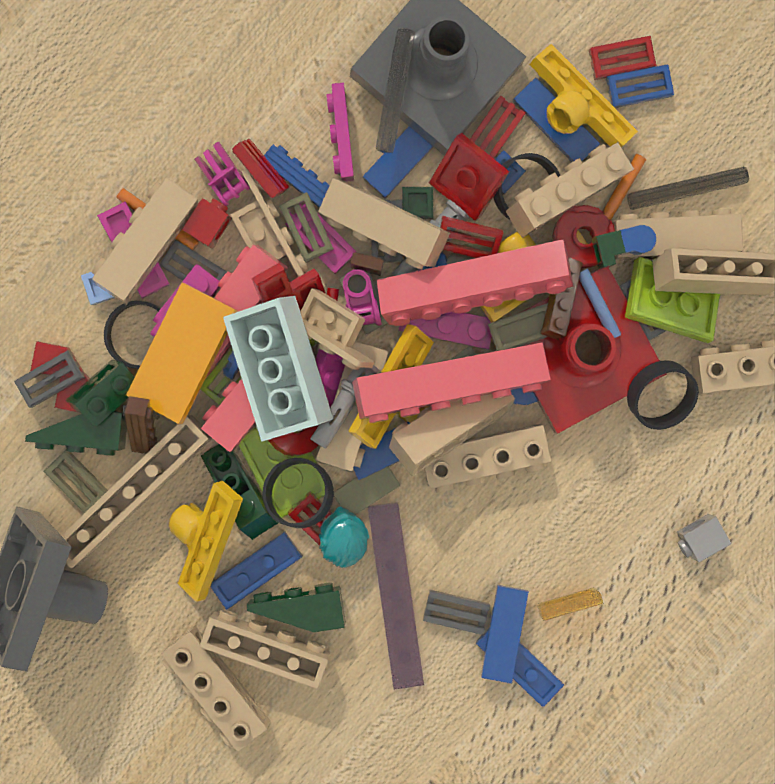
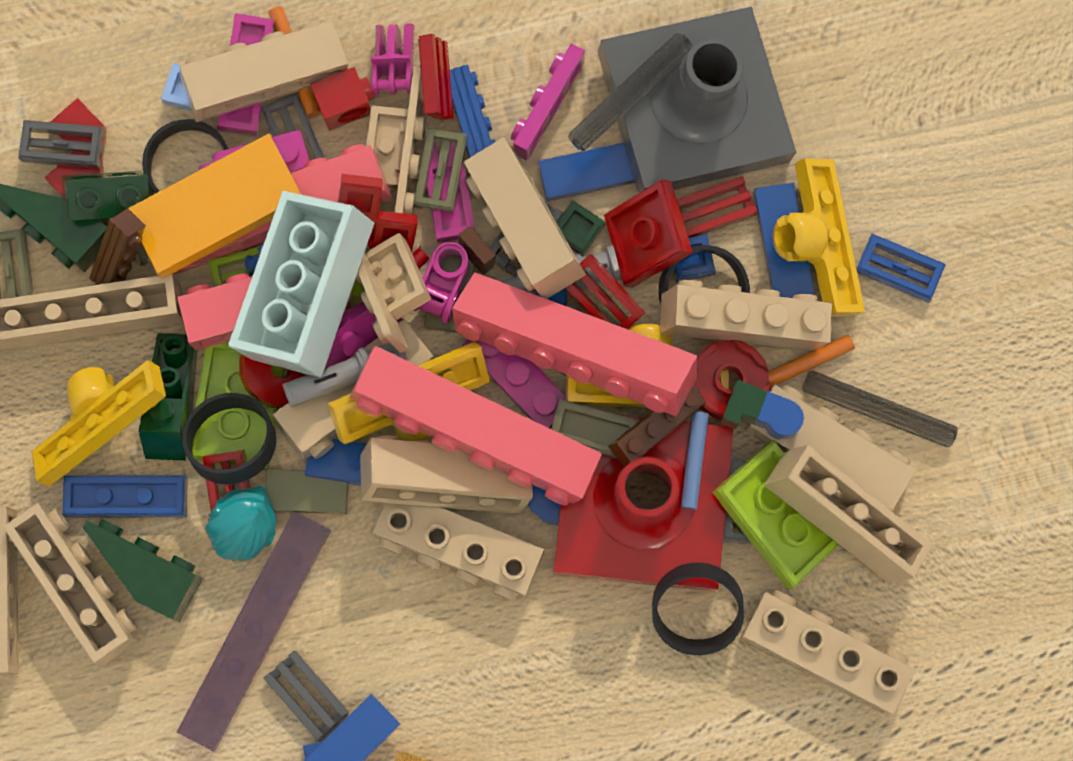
camera: 40 degrees right, 10 degrees down
red tile [588,35,657,80] -> none

